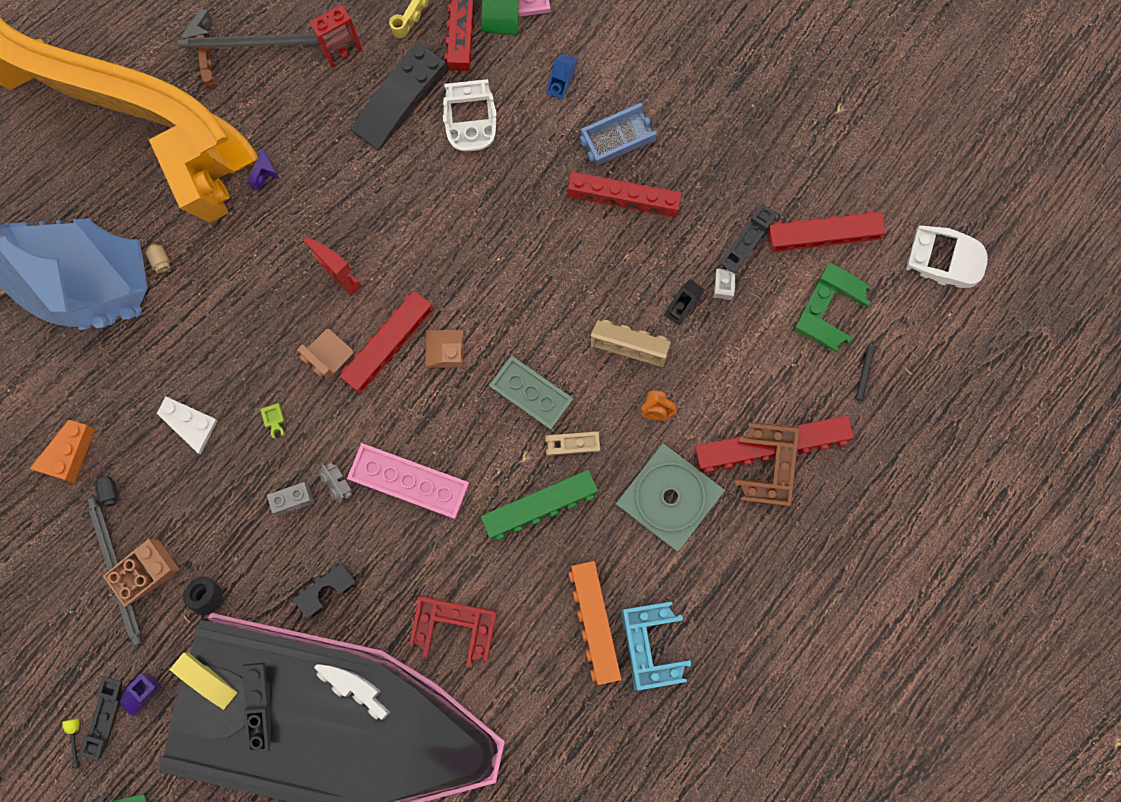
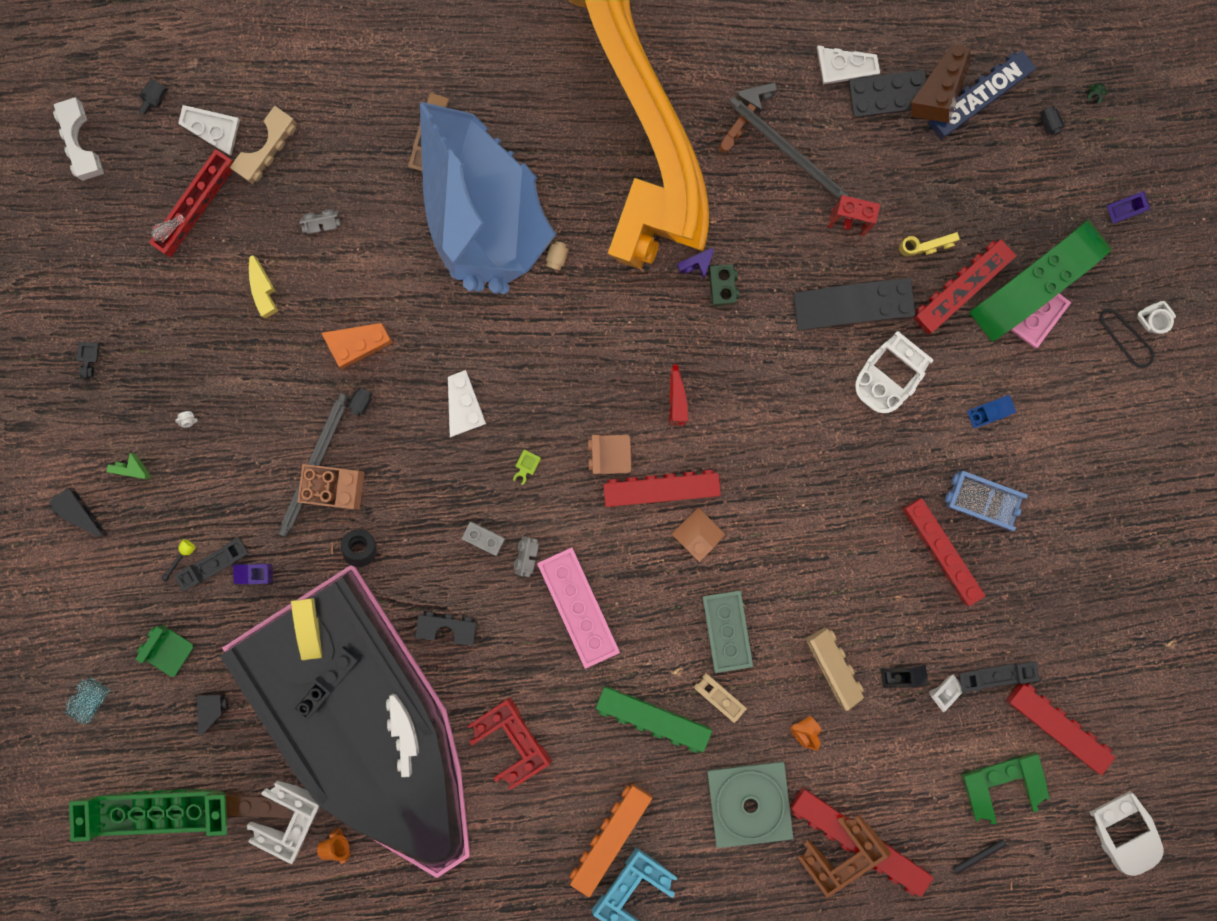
camera: 35 degrees right, 10 degrees up
none -> dark green brick [709,264,740,307]

